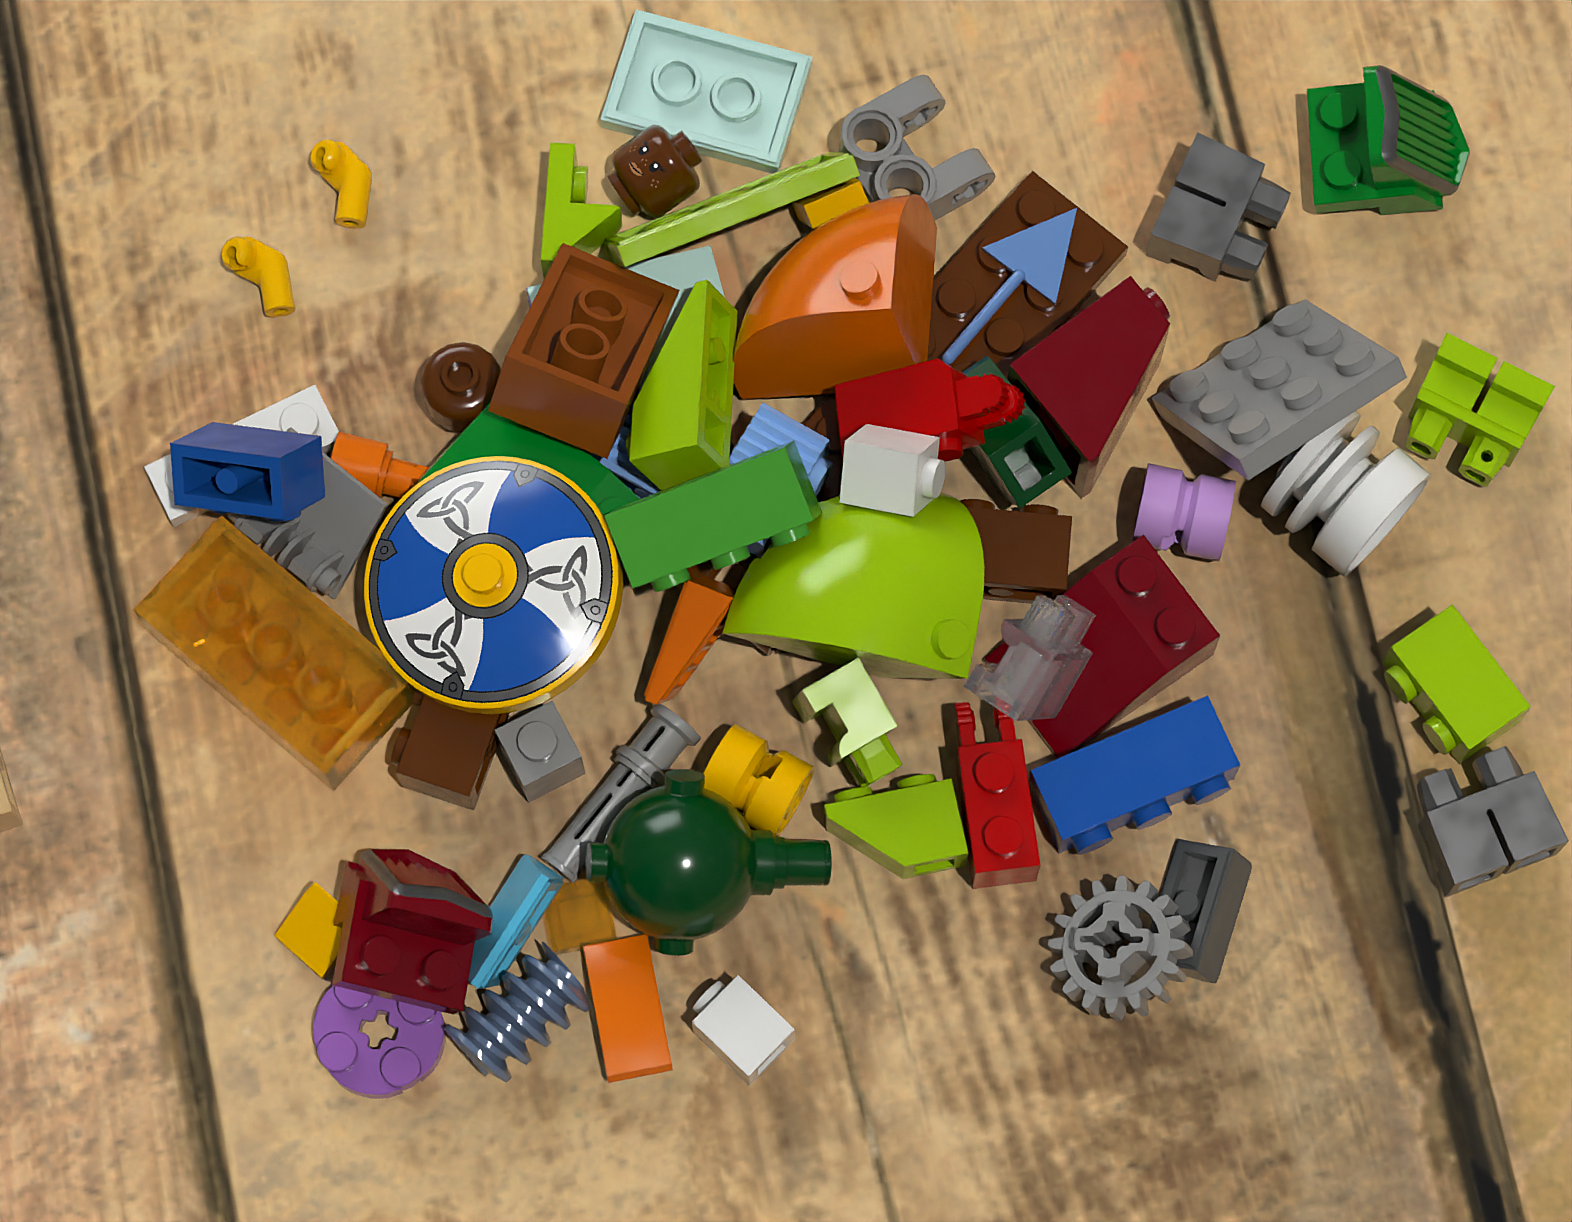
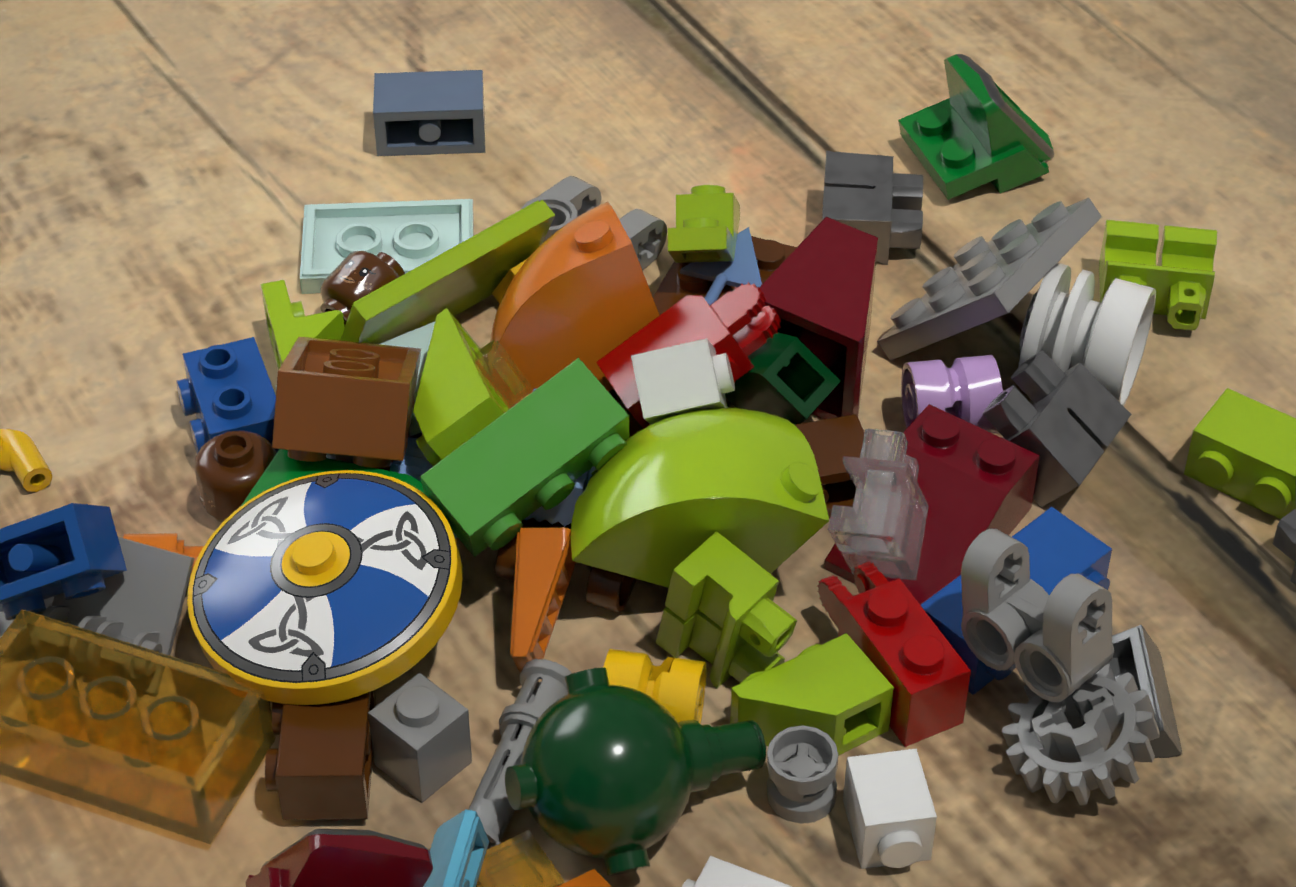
camera: 20 degrees left, 30 degrees down
yellow arm [310,139,372,229] -> none
none -> blue brick [176,337,280,454]
none -> clear yellow tile [474,340,531,409]
none -> lime slope [668,185,740,263]
none -> light grey wheel [767,725,838,824]
none -> white brick [843,748,937,869]
none -> light grey piece [961,529,1114,702]
none -> flat silver hips [982,350,1132,507]

